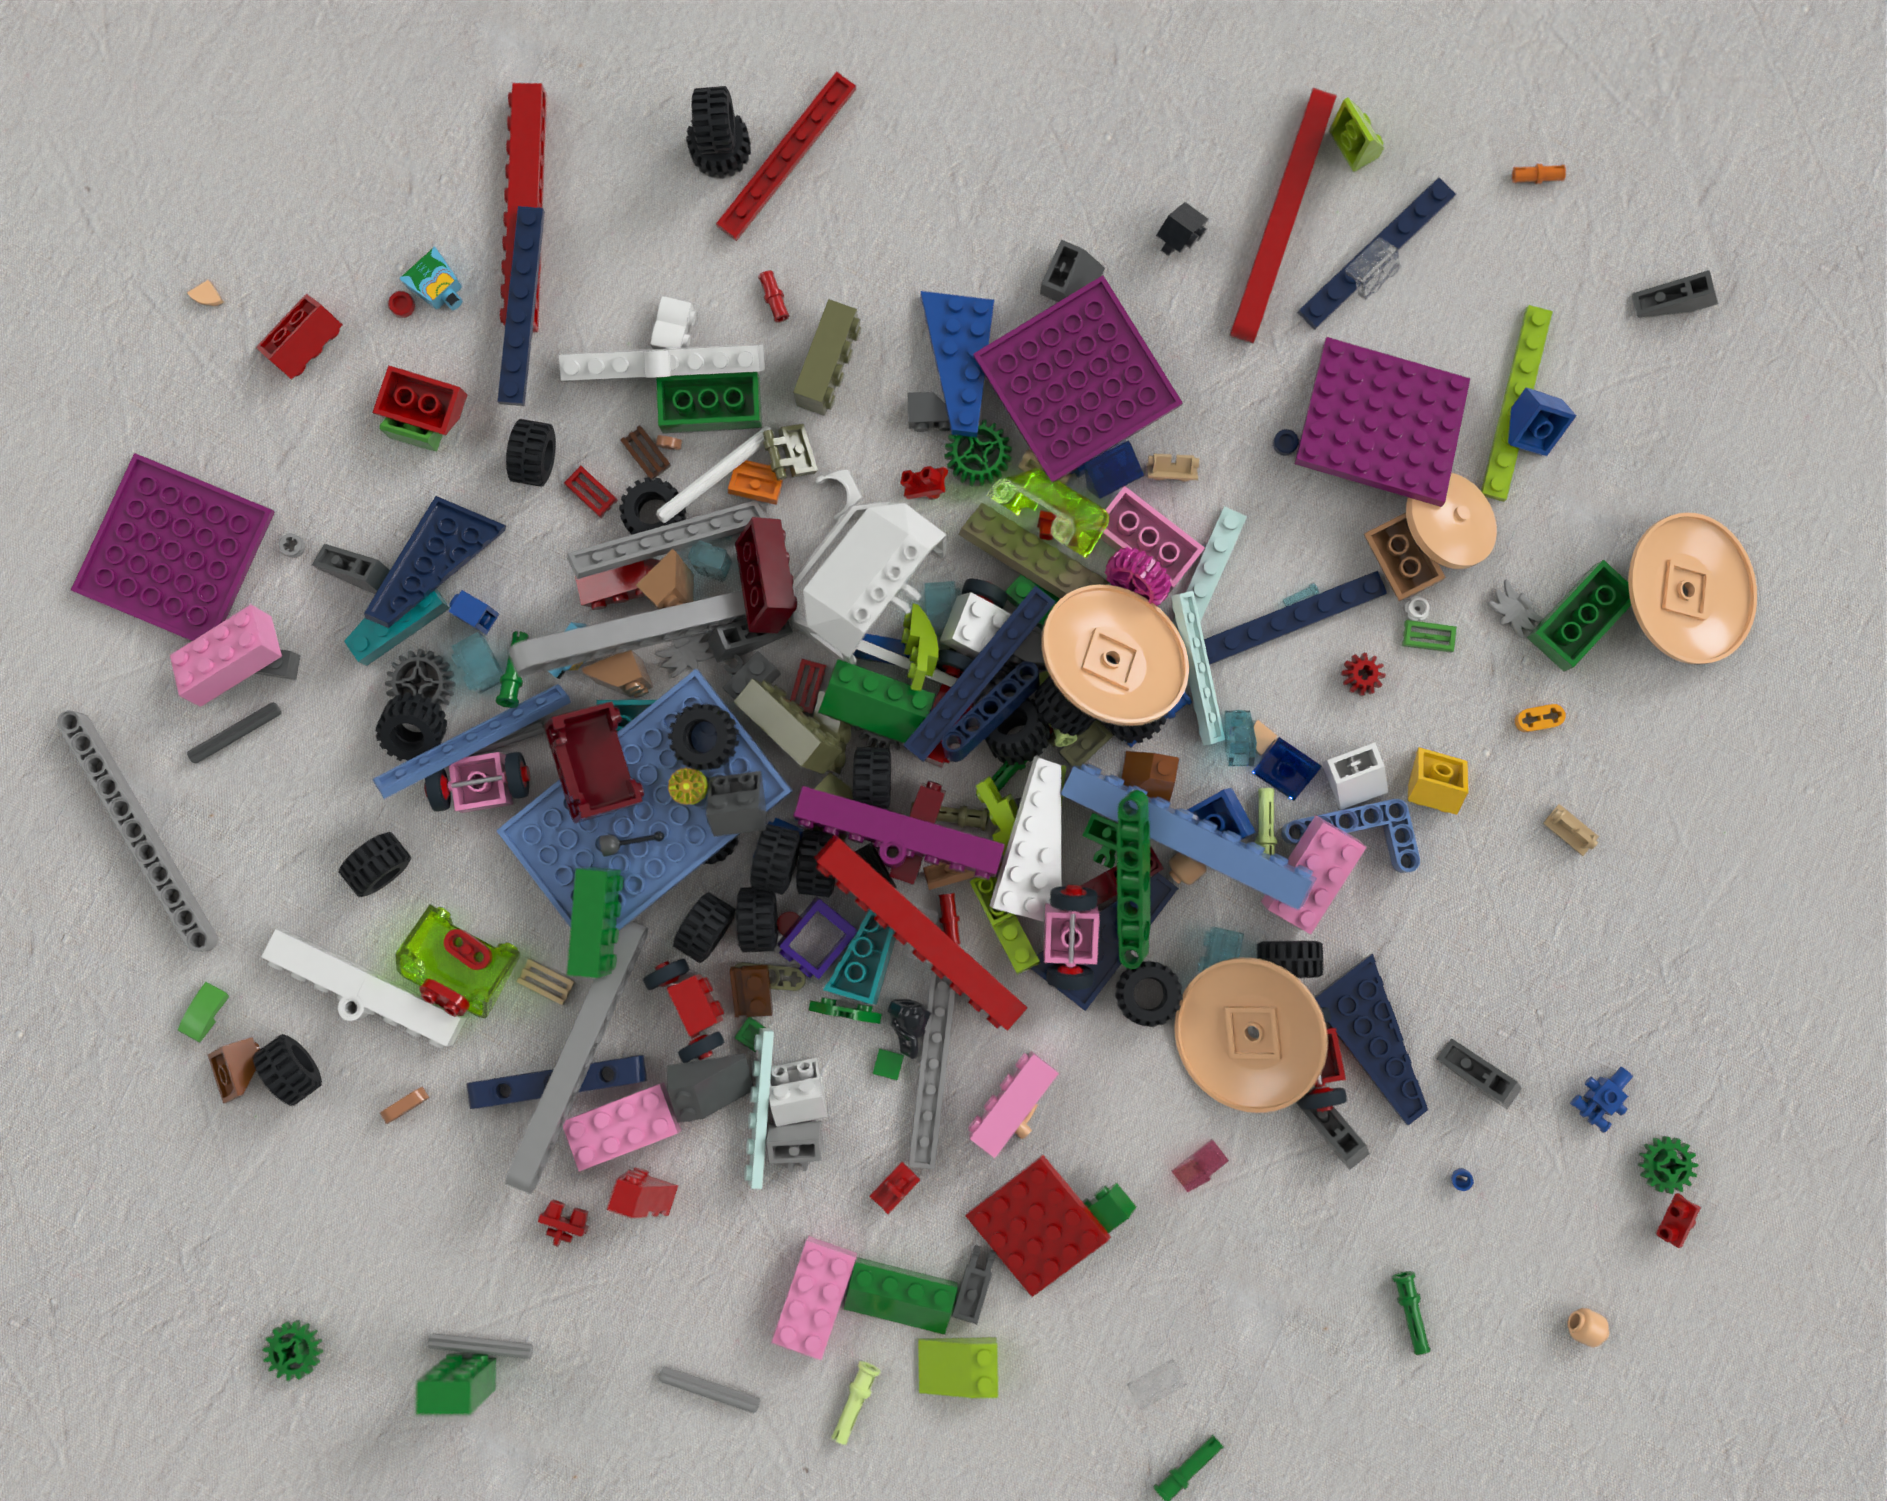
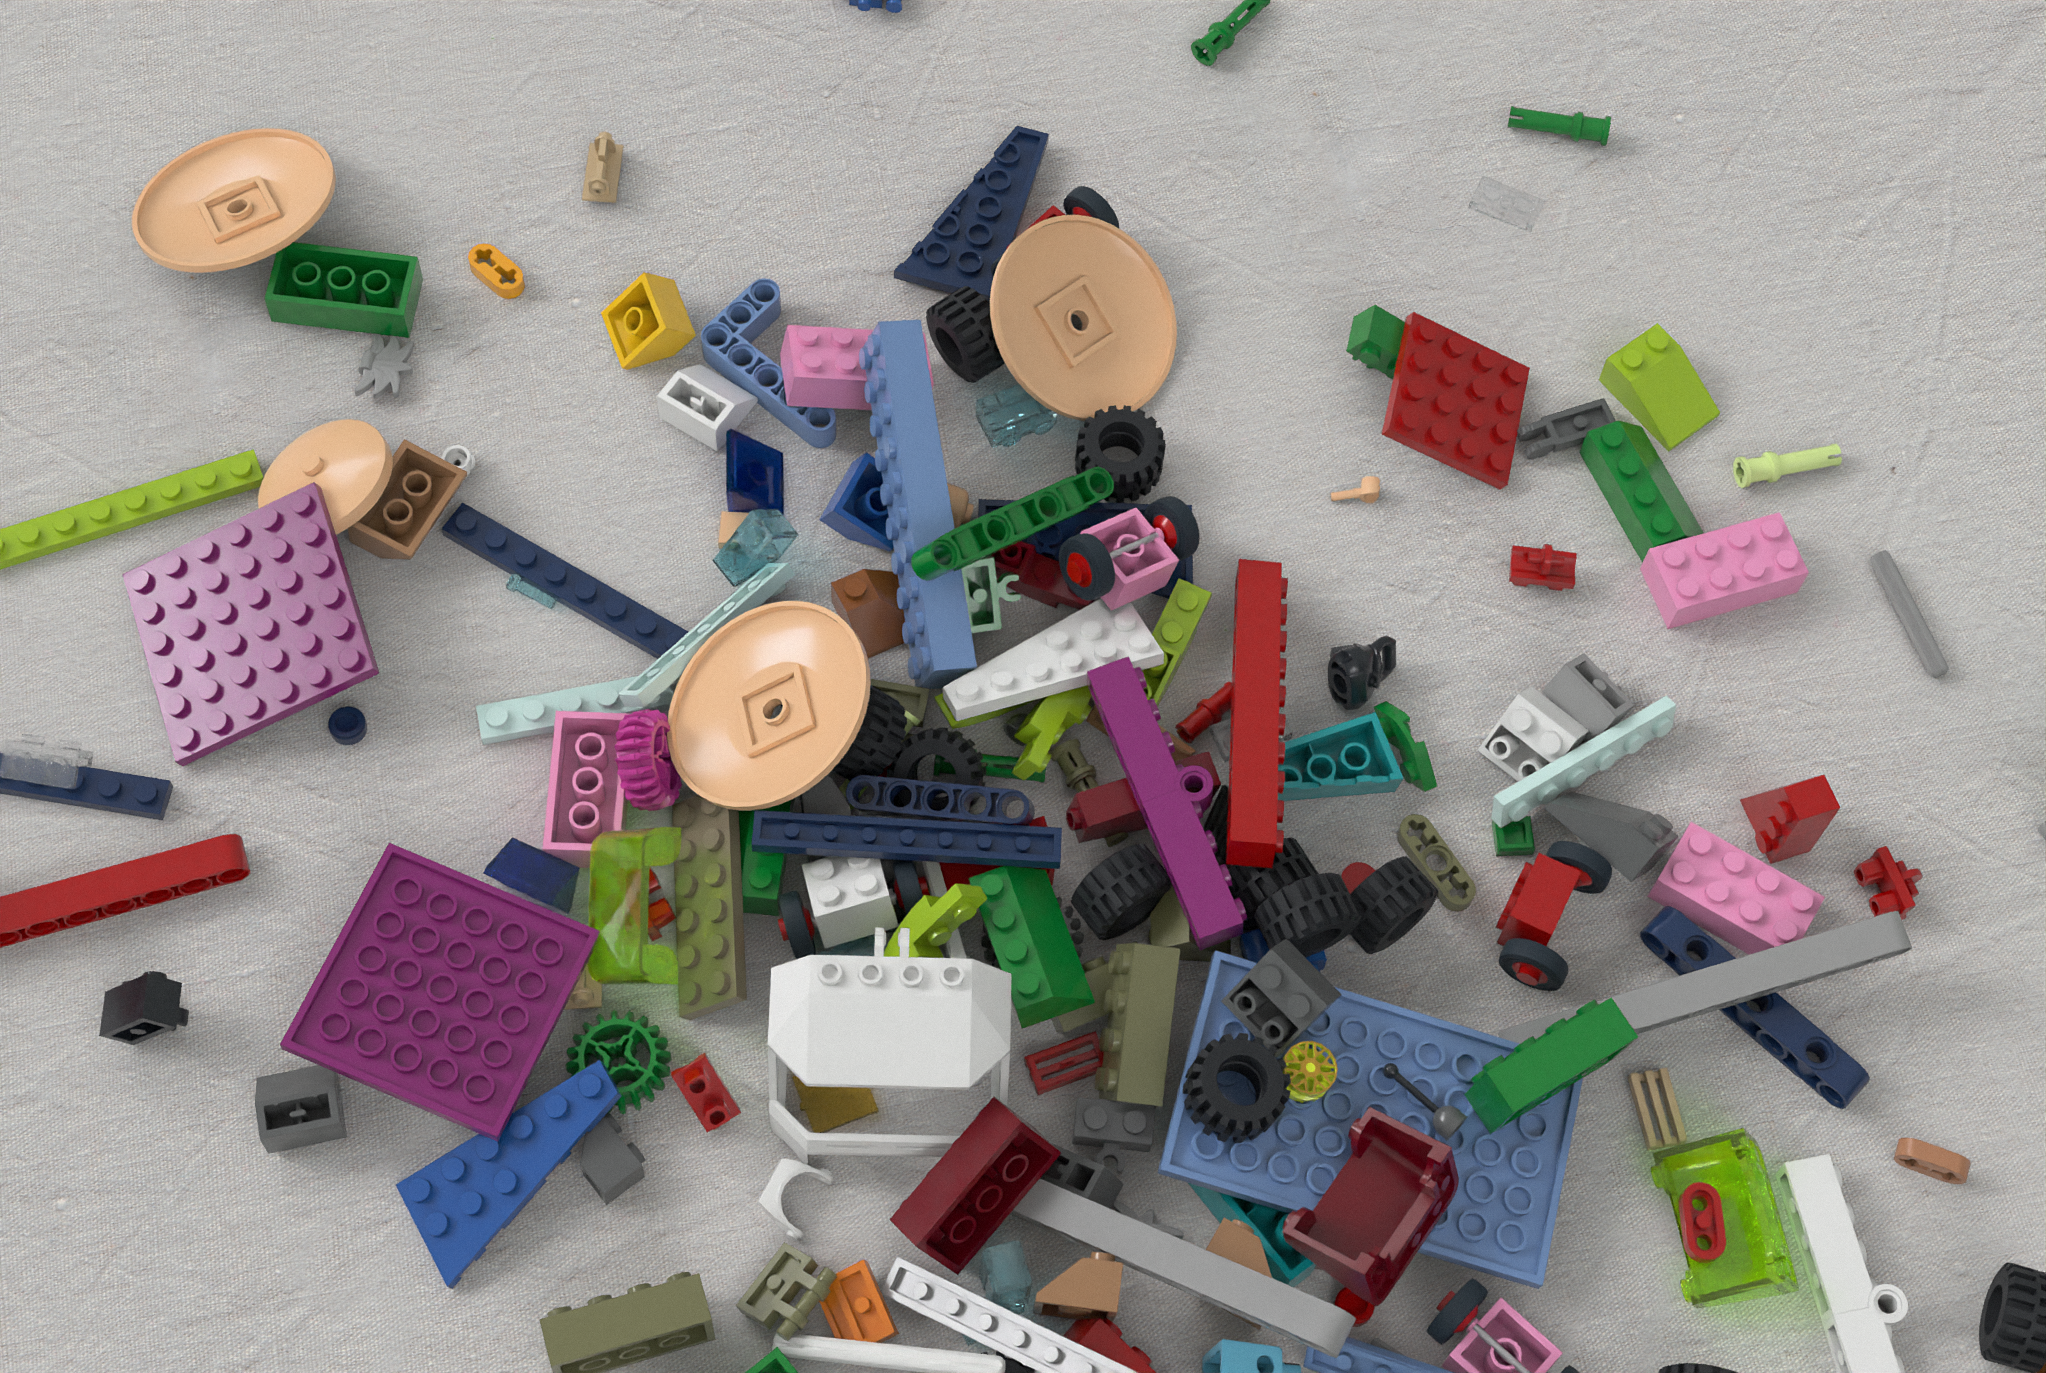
camera: 130 degrees left, 20 degrees down
red plate [419,979,470,1017] -> none
black tyre [673,892,735,964] -> none
reddish brown plate [730,965,773,1018] -> none
dark purple window [777,896,858,979] -> none
green tile [873,1048,904,1081] -> none
light grey plate [909,964,955,1170] -> none
bright pink brick [968,1051,1059,1158] -> none
tan hinge [1146,453,1199,481] -> none
clear pink slope [1172,1139,1229,1192] -> none
yellowish green pin [1255,788,1278,856] -> none
dark grey slope [1296,1088,1370,1170] -> none
red gear [1341,652,1386,696] -> none
bright green tile [1402,620,1457,653] -> none
dark grey slope [1437,1038,1522,1109] -> none
blue hinge [1451,1168,1474,1191] -> none
blue slope [1508,387,1577,456] -> none

